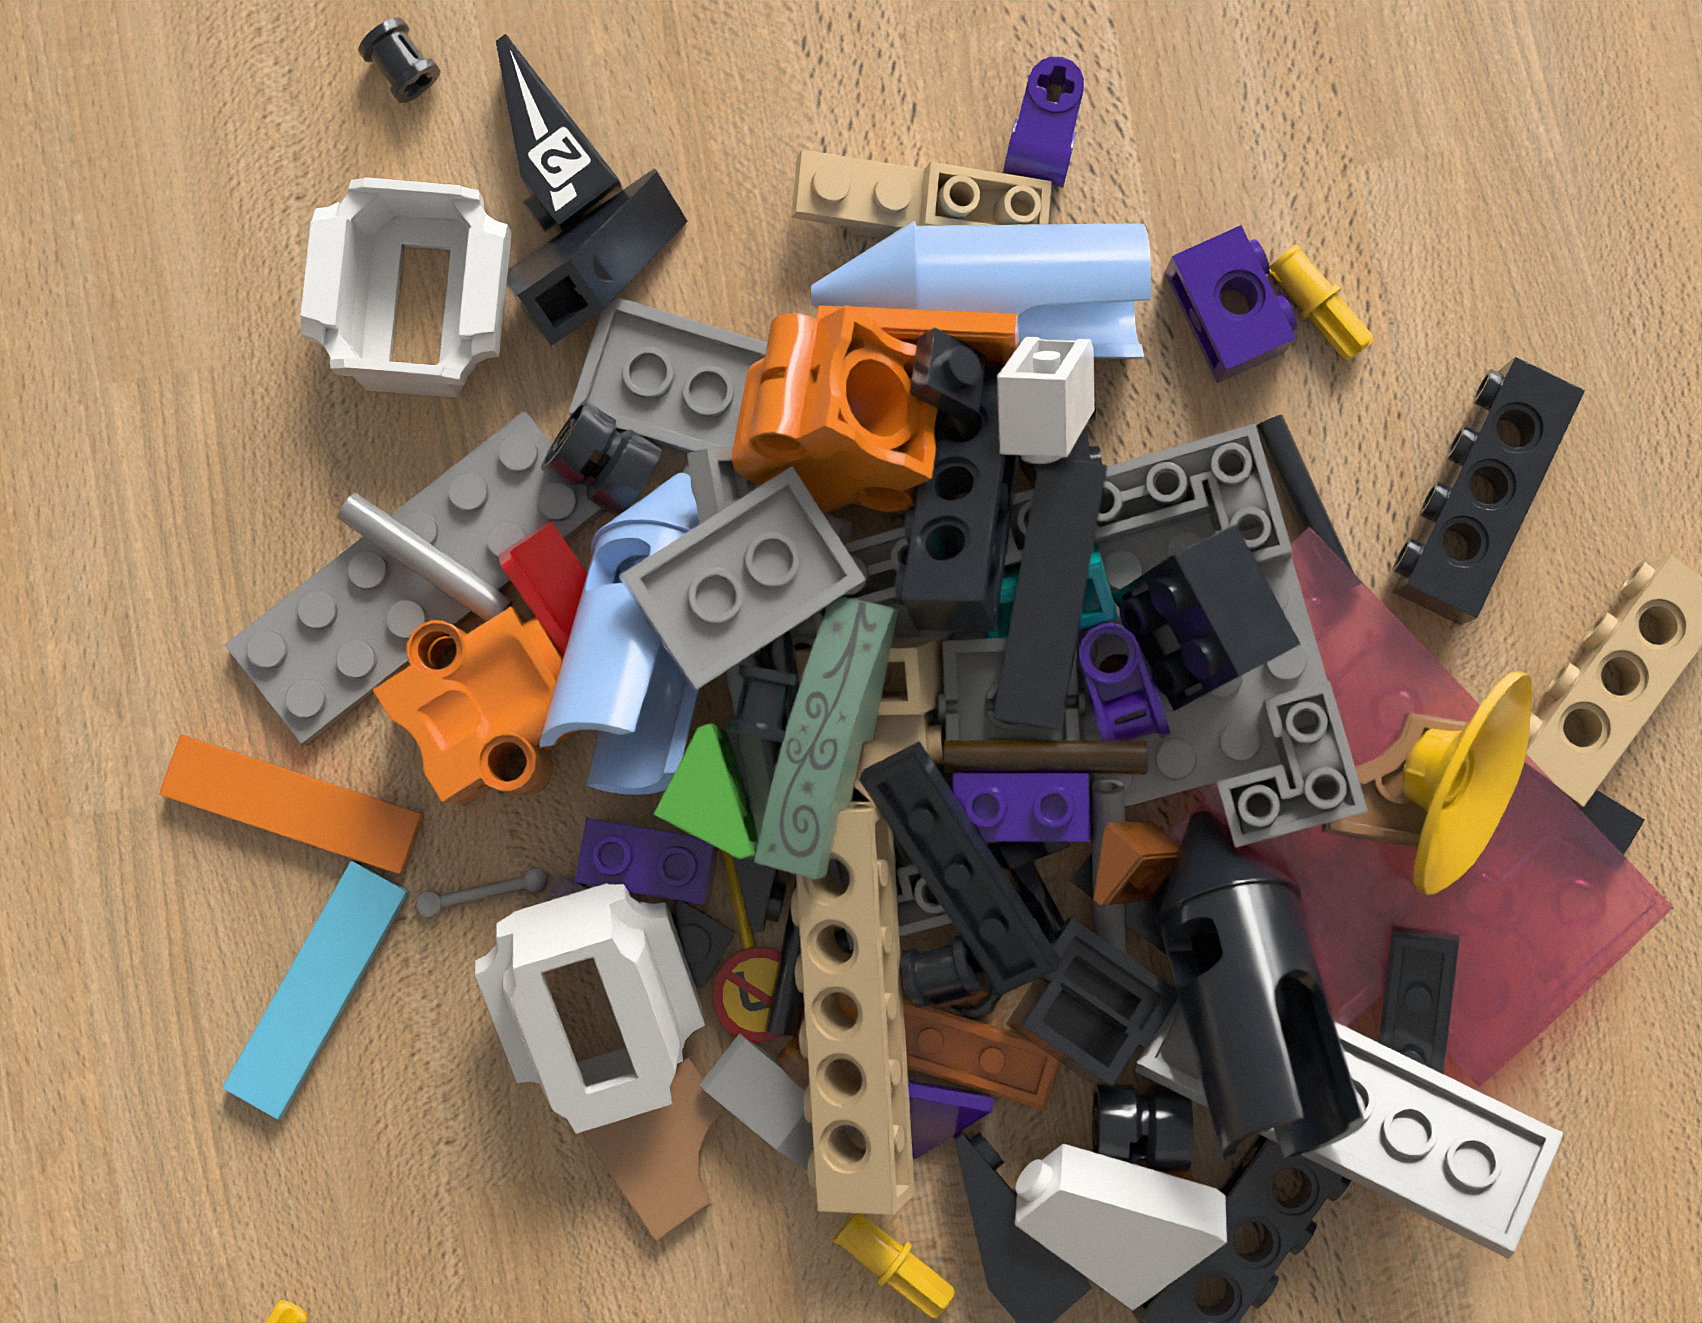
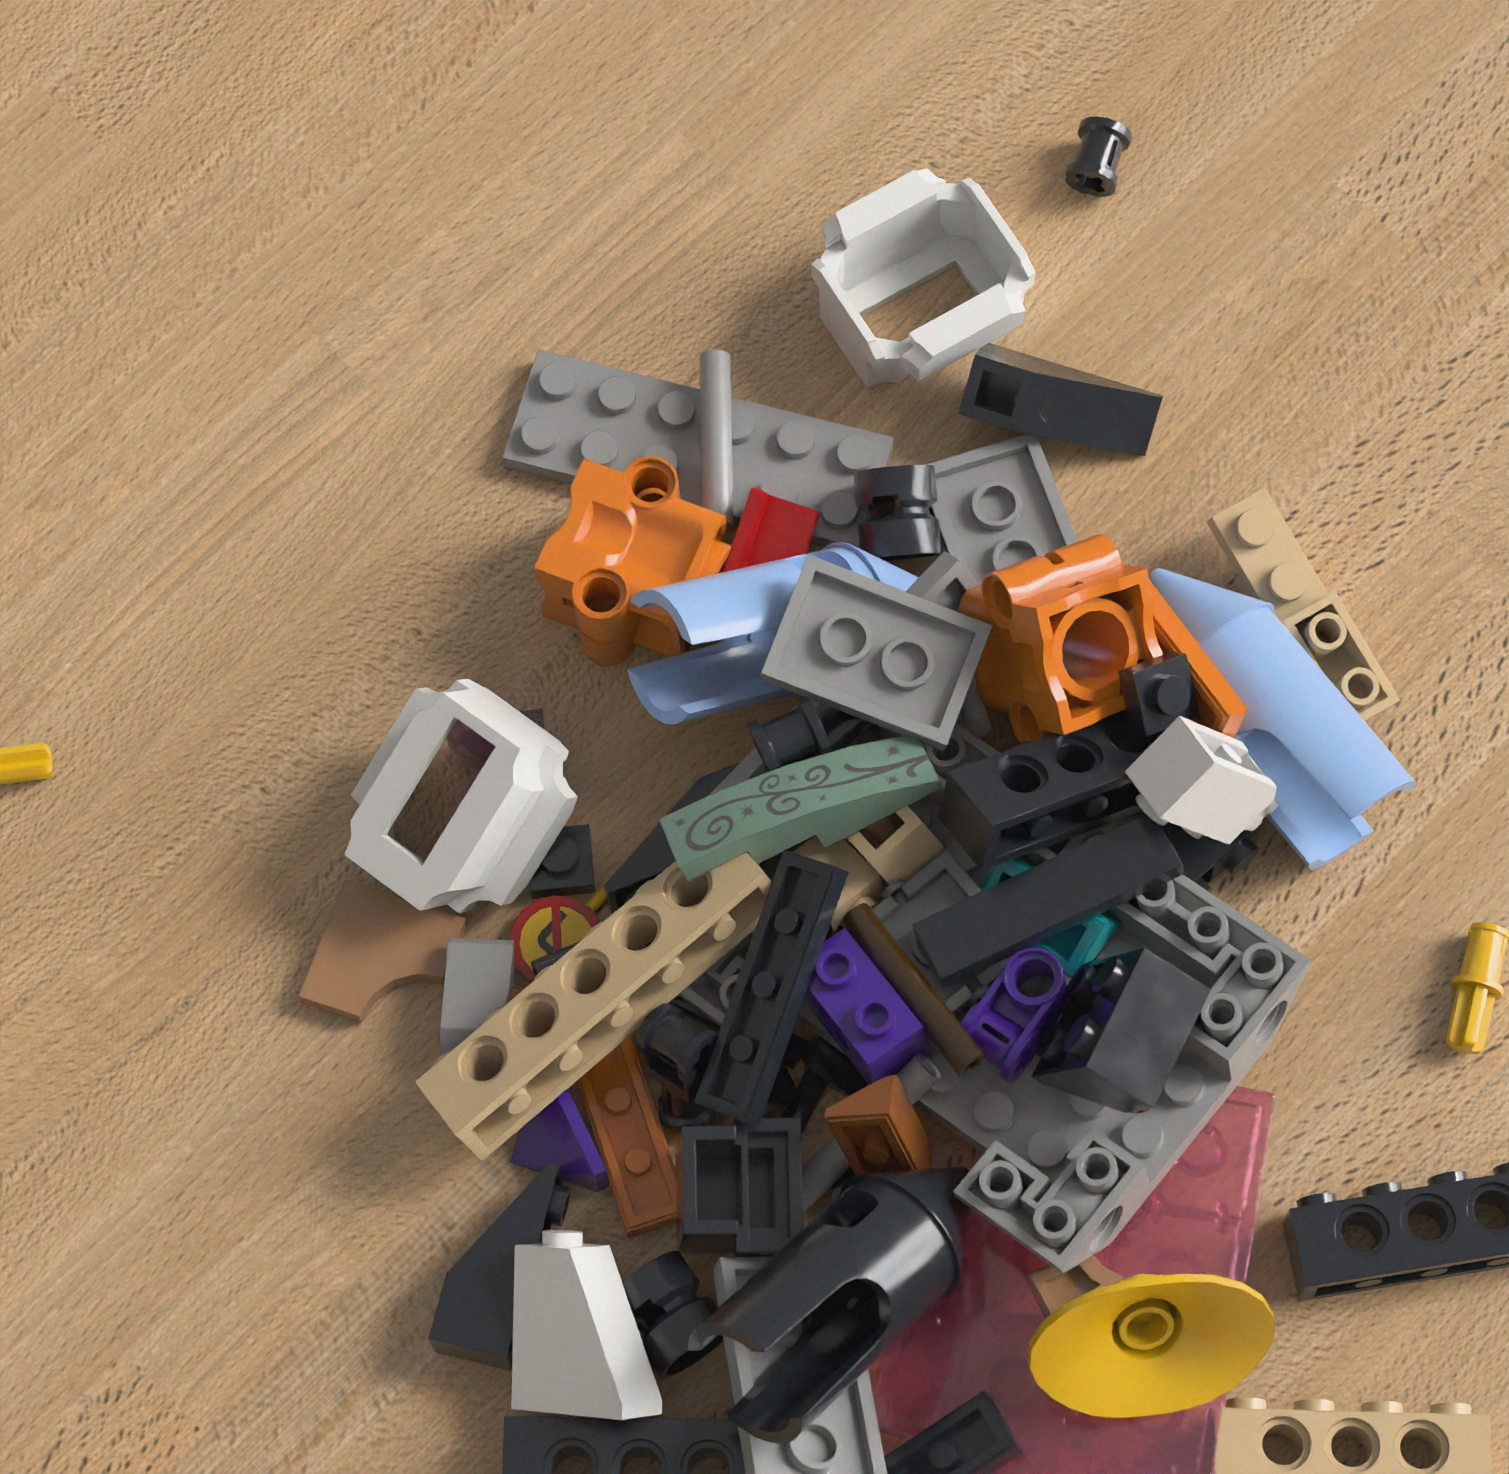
camera: 55 degrees right, 15 degrees down
orange tile [159,734,425,875] -> none
medium azure tile [222,861,411,1119] -> none
light grey hinge [416,868,548,917] -> none
slope [496,34,623,233] -> none
dark purple brick [575,818,719,905] -> none
bright green slope [654,724,758,859] -> none
yellow axle [832,1213,955,1319] -> none
dark purple piece [1003,56,1084,188] -> none
dark purple brick [1164,225,1297,383] -> none
black piece [1256,414,1360,599] -> none

